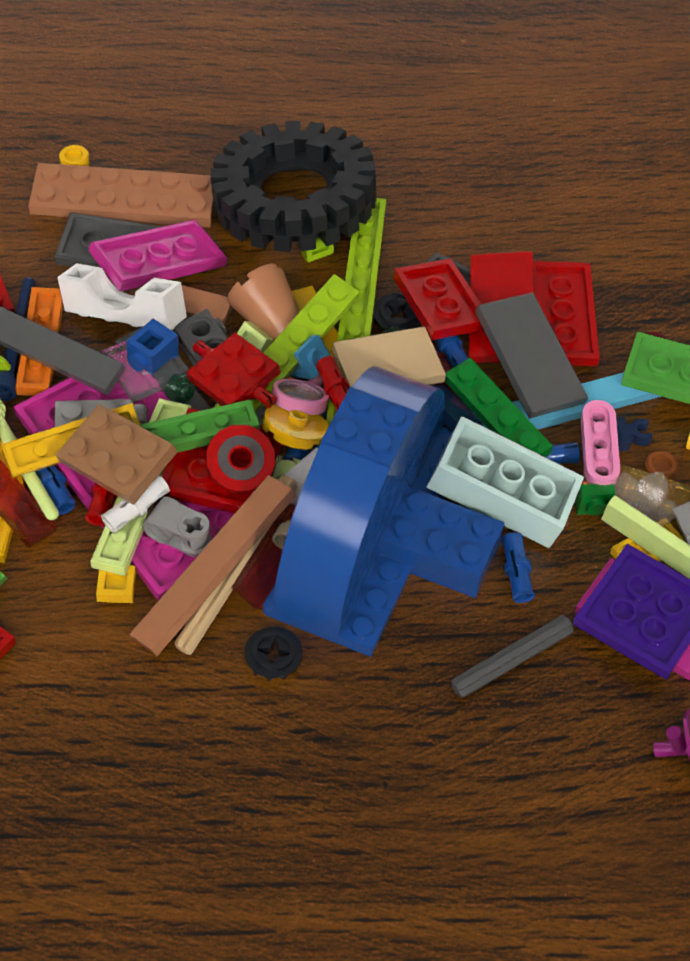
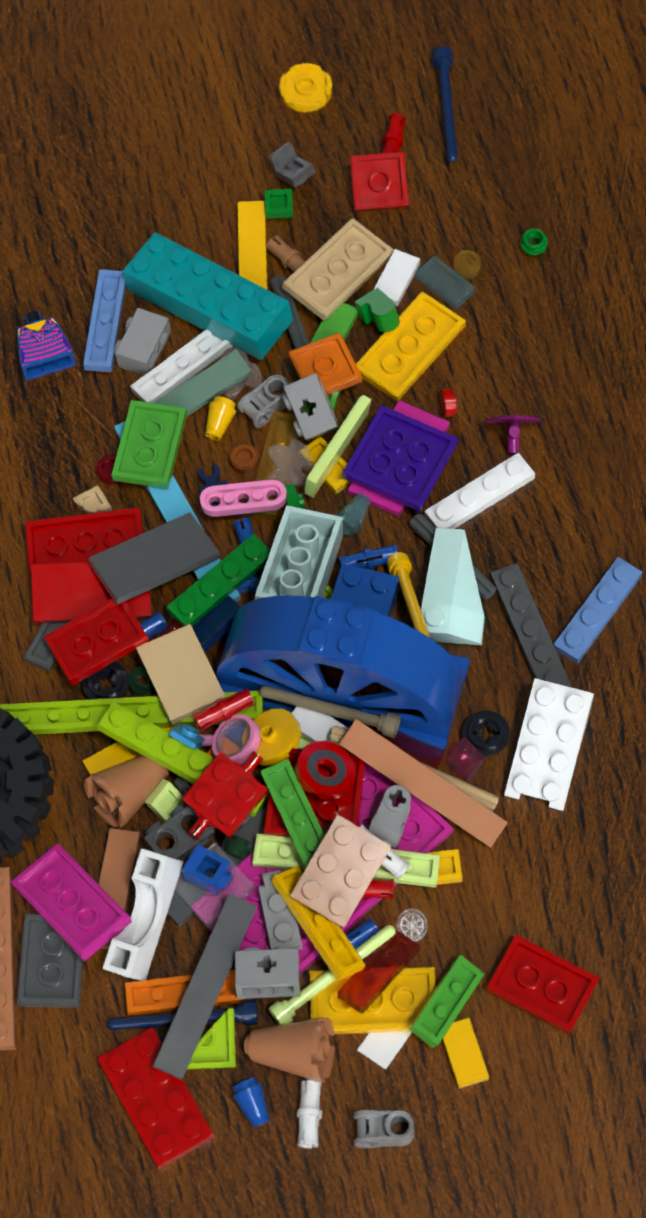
camera: 90 degrees left, 10 degrees up
none -> tan tile [73,485,112,514]
none -> light grey brick [235,946,301,999]
none -> clear light blue cone [336,493,371,536]
none -> yellow piece [387,552,430,638]
none -> clear tile [397,909,428,942]
none -> light aqua wedge [421,528,485,645]
none -> white plate [424,453,535,529]
none -> clear pink plate [446,738,486,782]
none -> dark grey plate [490,563,572,688]
none -> white piece [504,678,594,811]
none -> medium blue plate [553,557,642,665]

